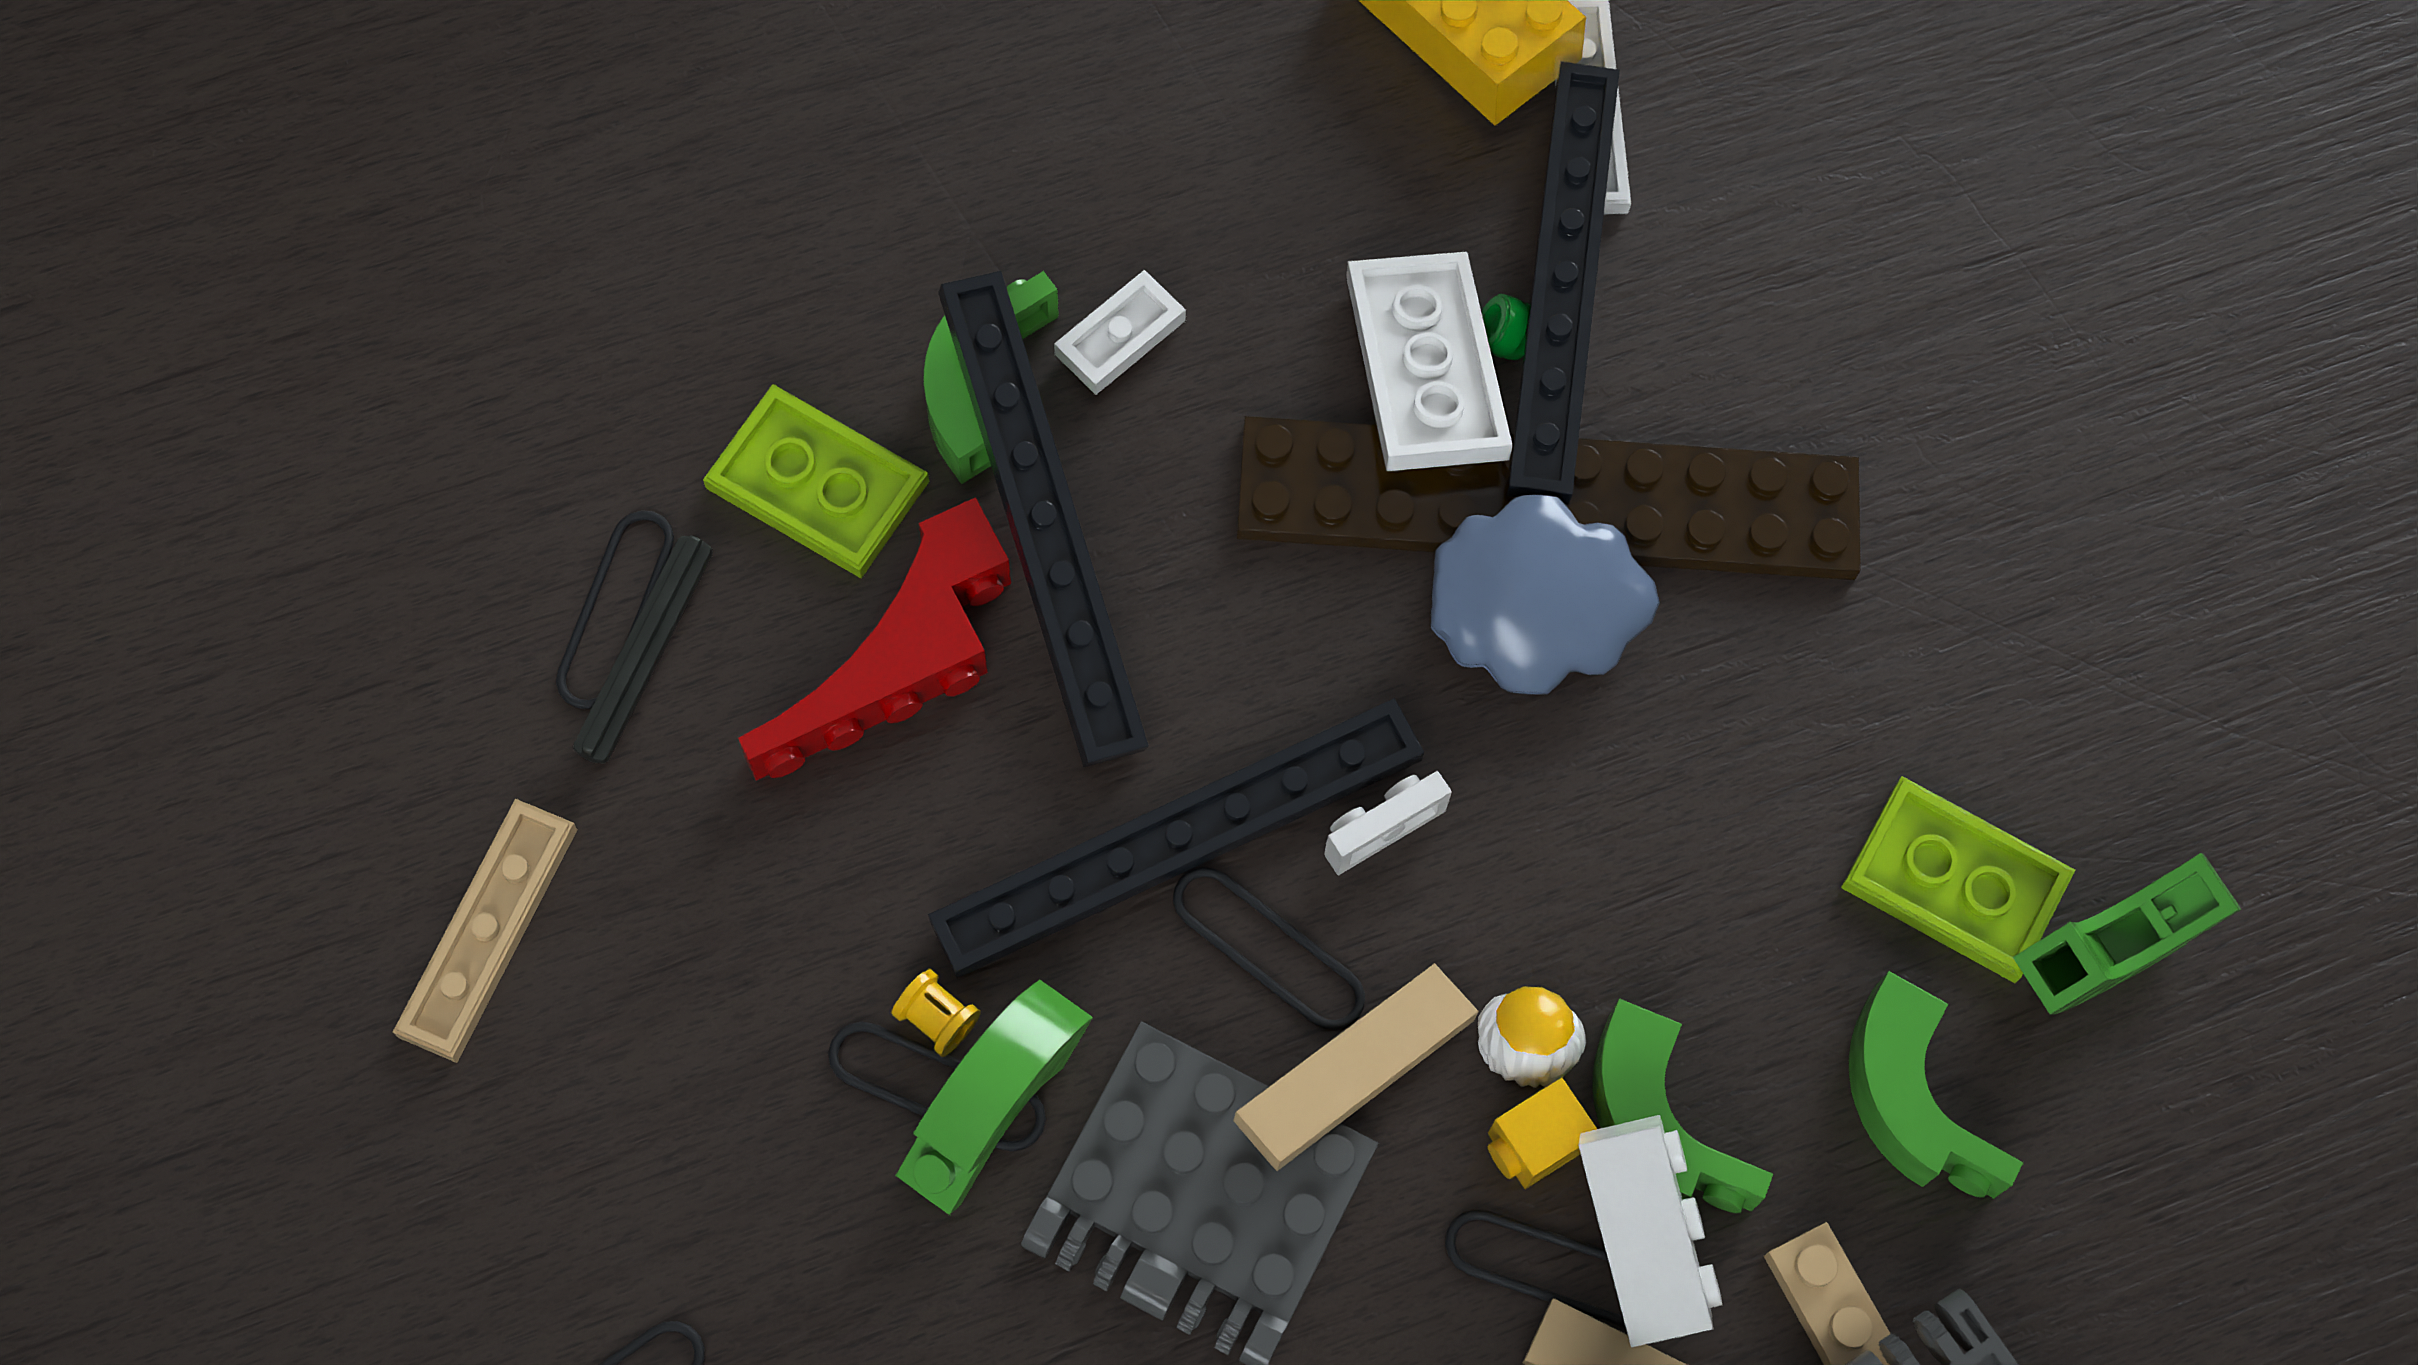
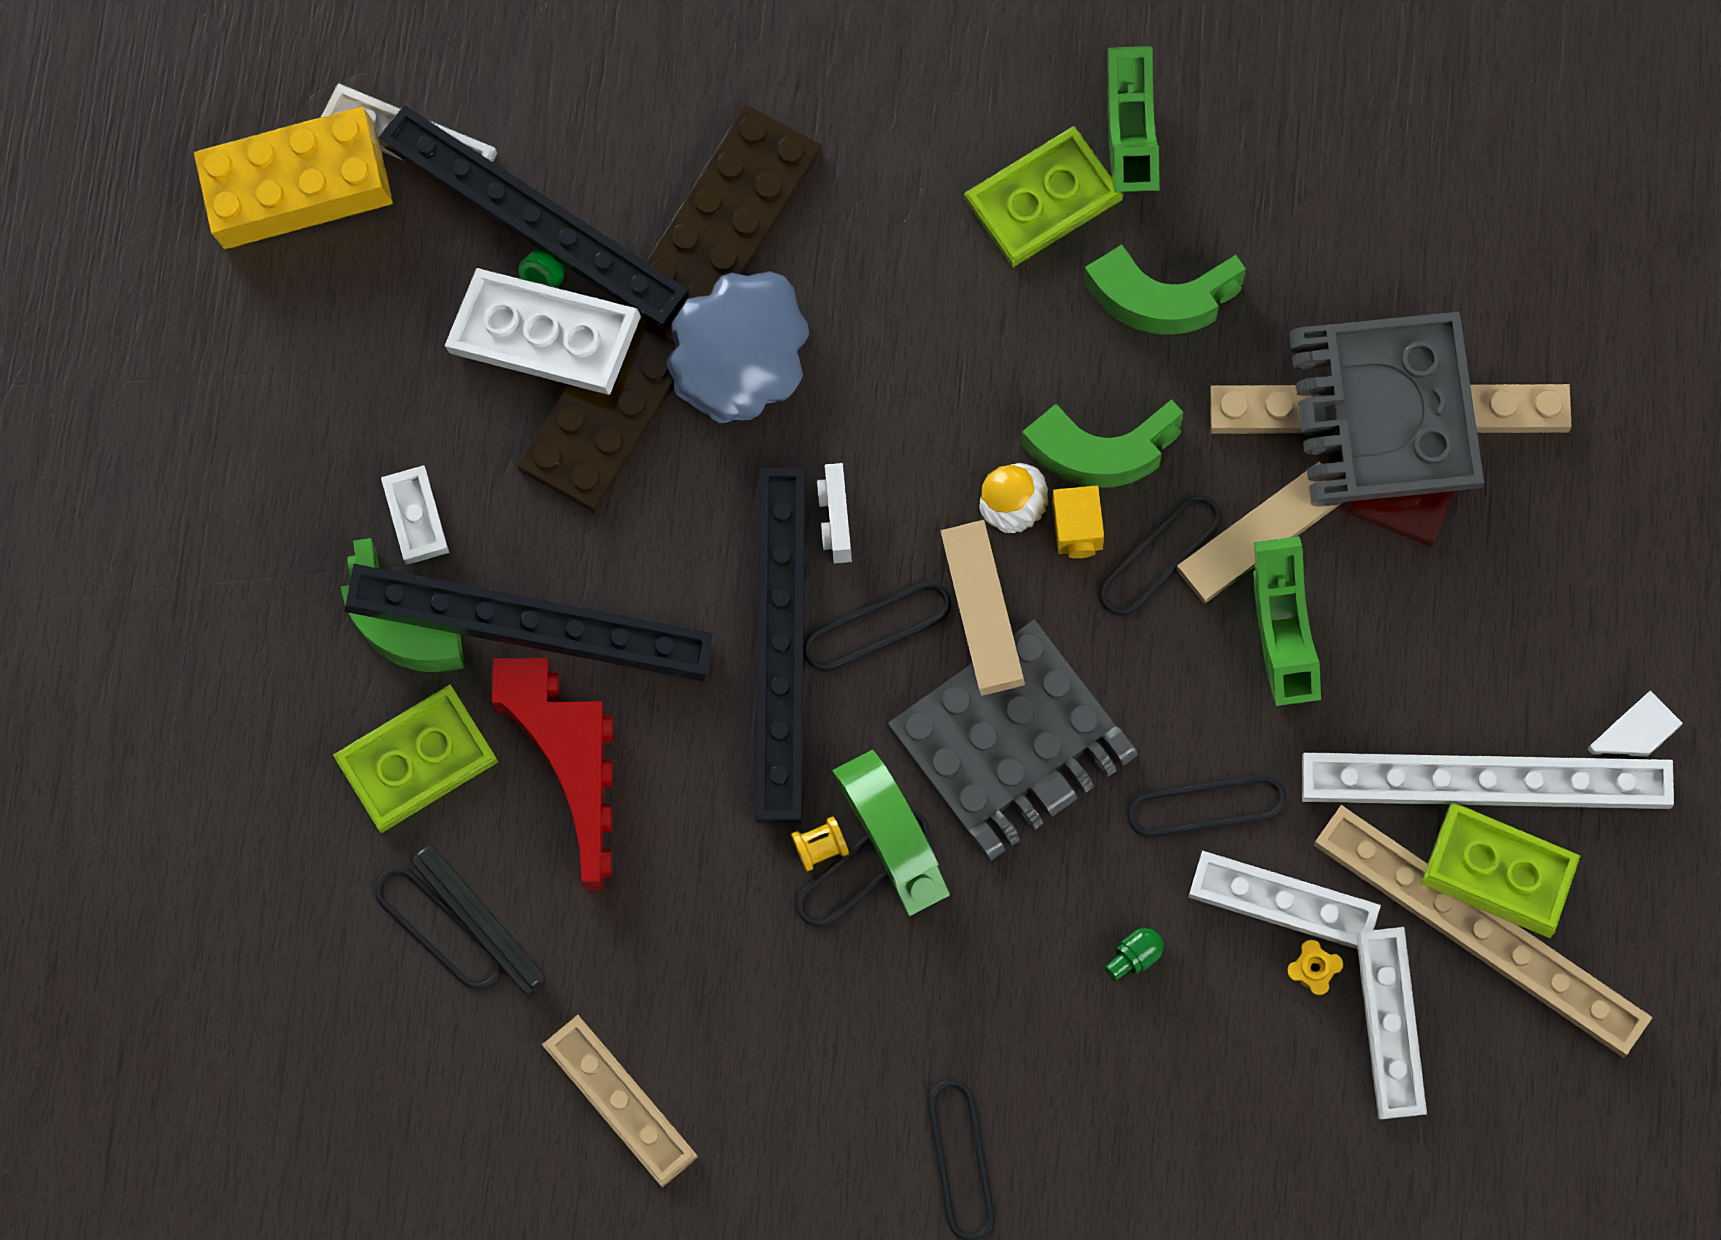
camera: 55 degrees left, 5 degrees up
white brick [1578,1115,1723,1347] -> none

